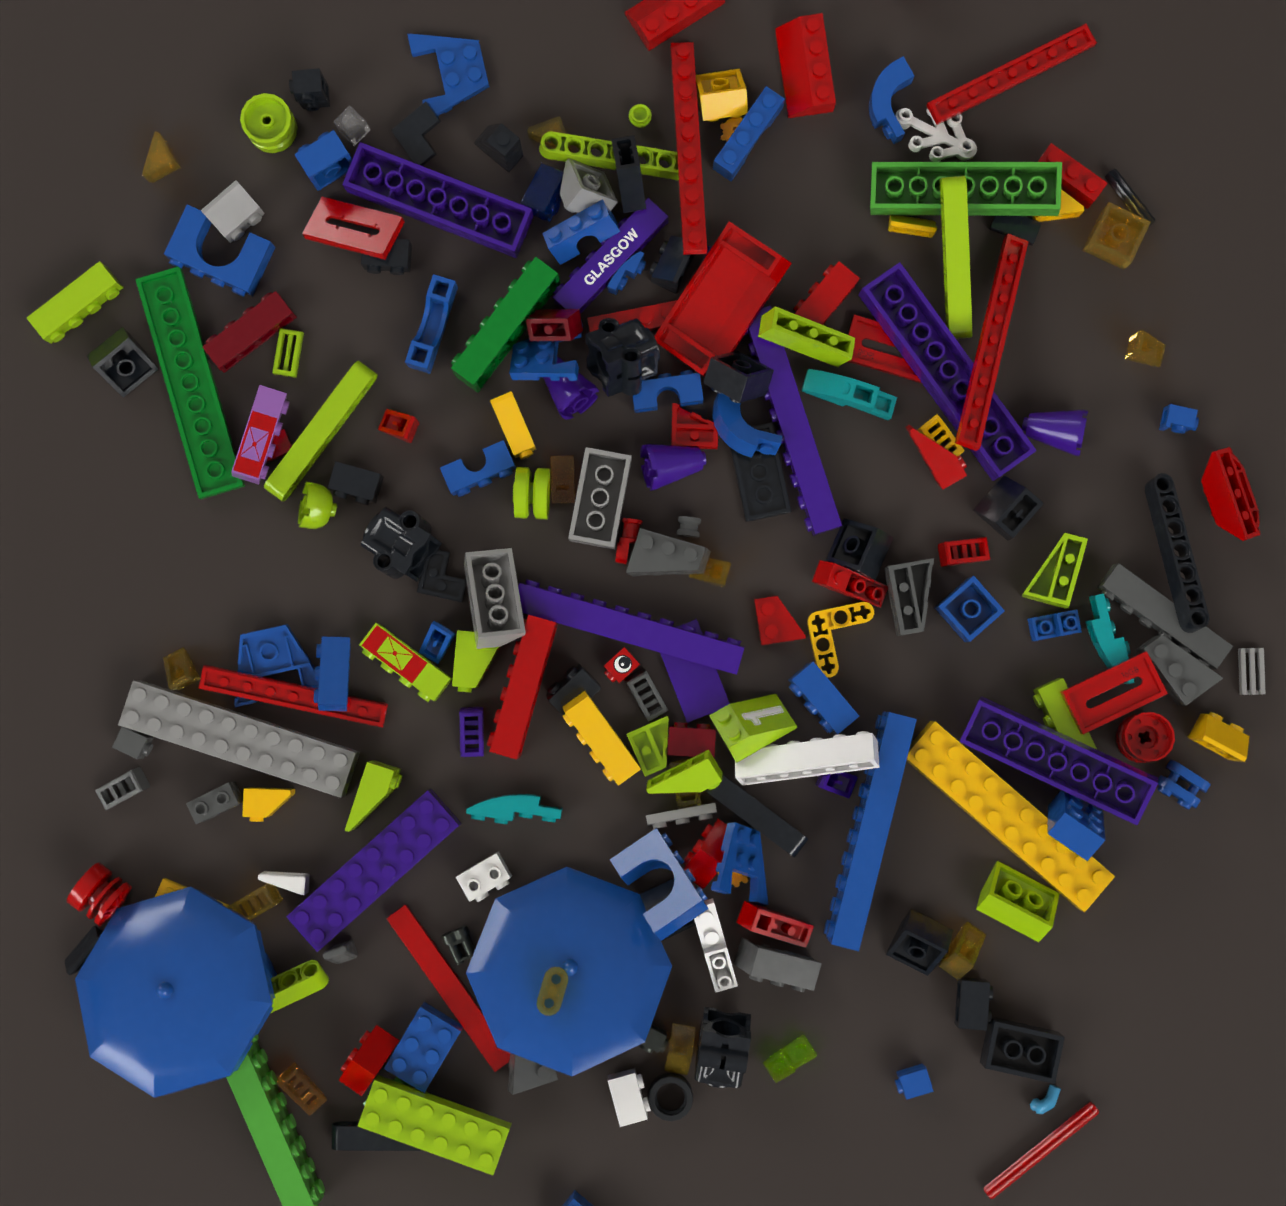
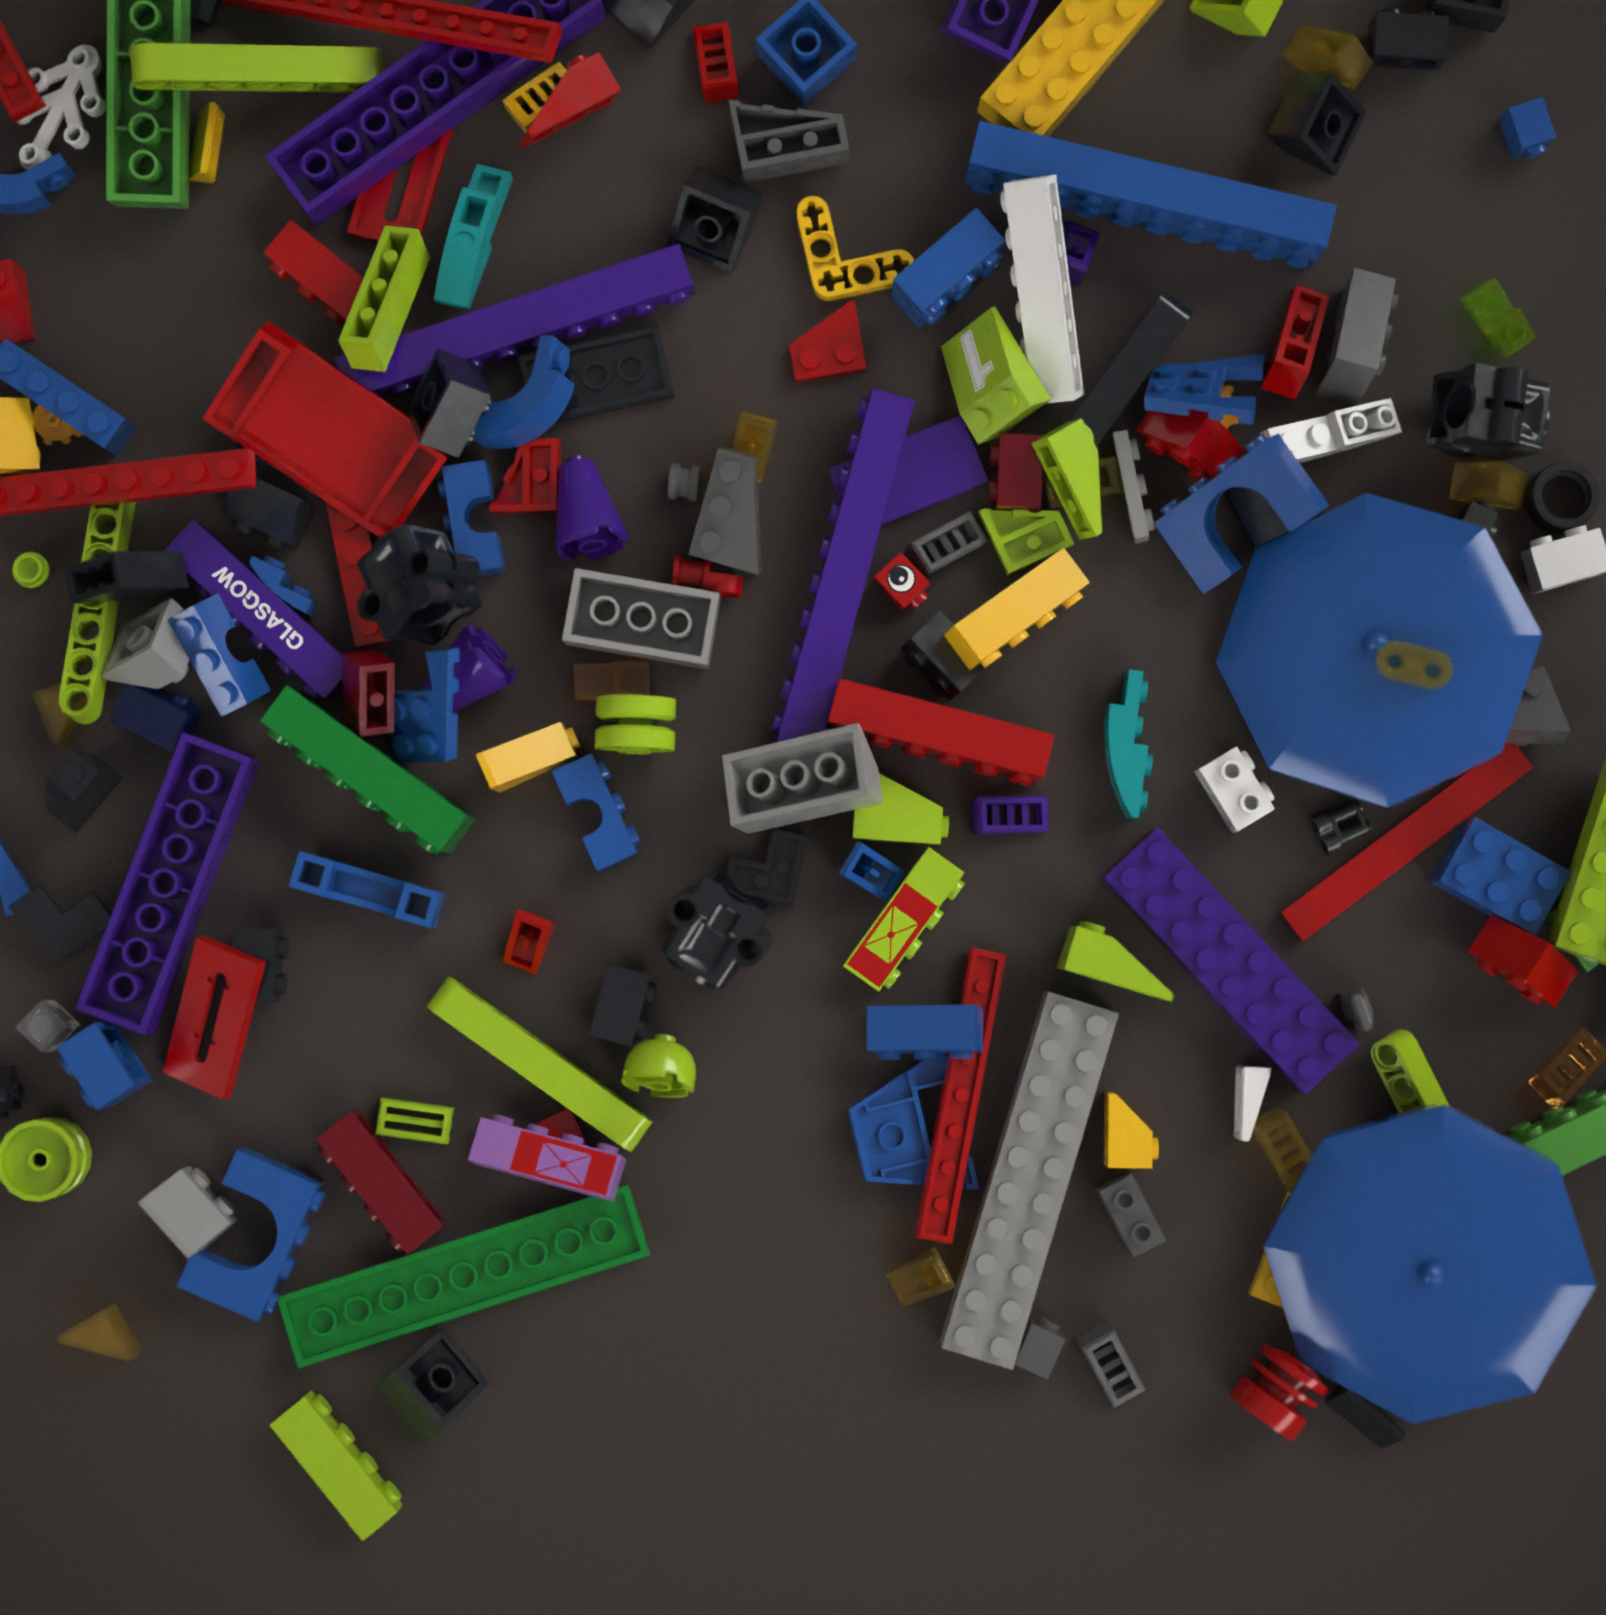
camera: 95 degrees left, 0 degrees up
red slope [812,560,888,608] -> none

